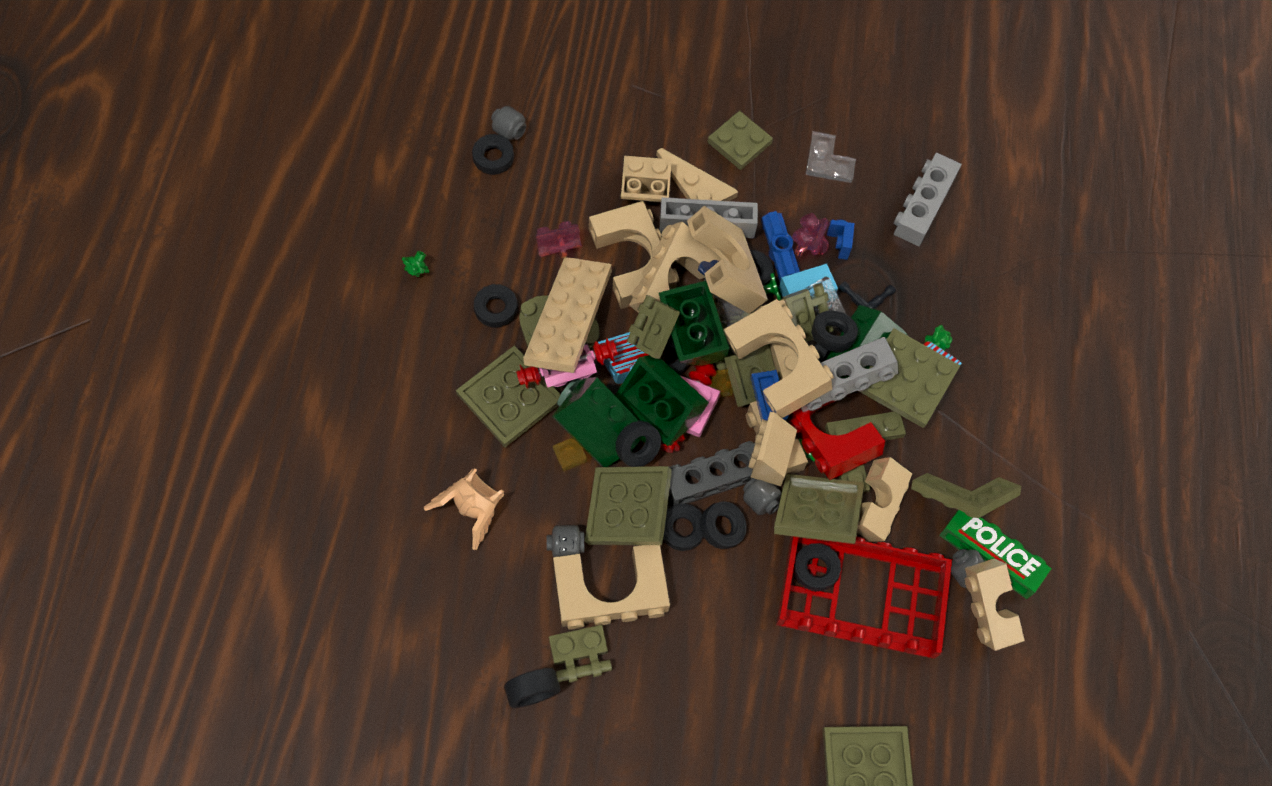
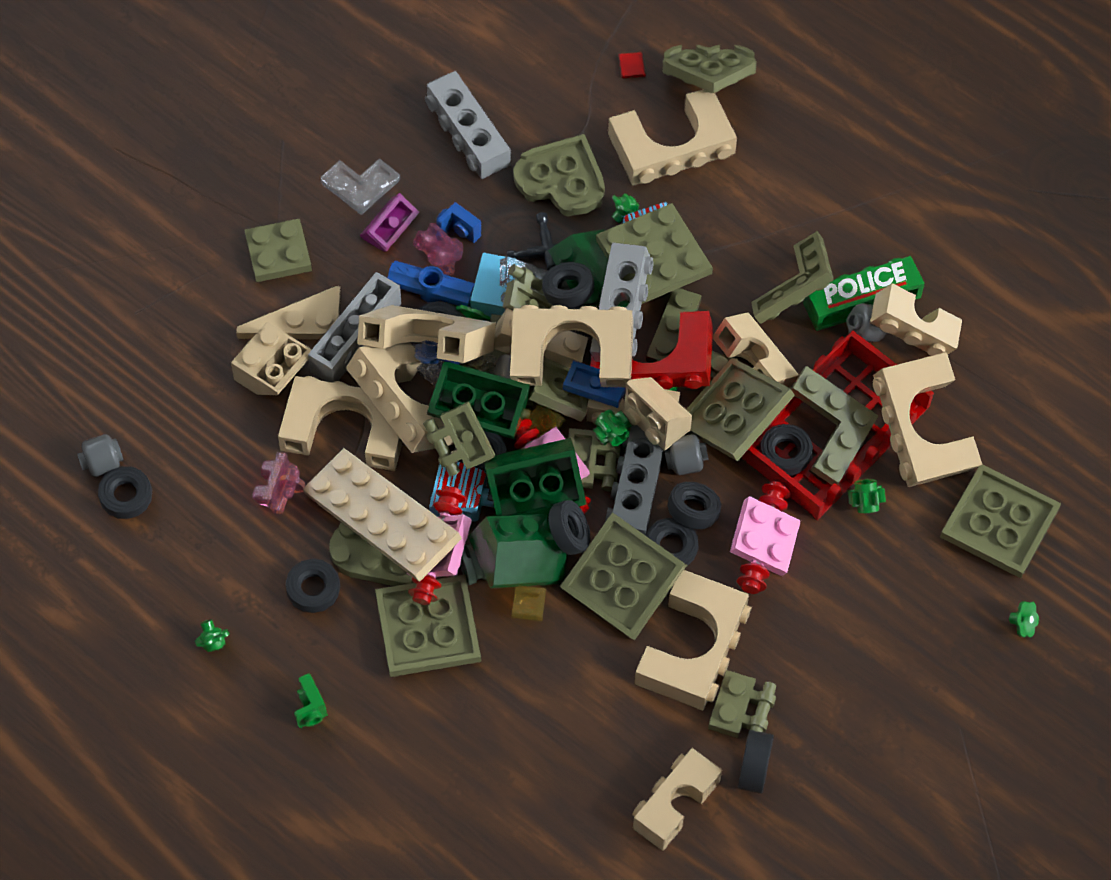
camera: 55 degrees left, 5 degrees down
light nougat helmet [424,468,504,550] -> none
dark grey head [547,525,584,557] -> none
none -> green bracket [294,673,328,728]
none -> magenta slope [360,193,419,252]
none -> olive plate [513,134,605,216]
none -> olive plate [568,428,621,492]
none -> green gear [593,410,632,446]
none -> tan arch [608,89,737,186]
none -> red piece [619,52,646,78]
none -> tan arch [632,748,722,851]
none -> olive plate [663,45,756,93]
none -> bright pink plate [730,481,800,594]
none -> olive plate [791,366,878,485]
none -> green gear [848,479,886,513]
none -> tan arch [873,352,982,487]

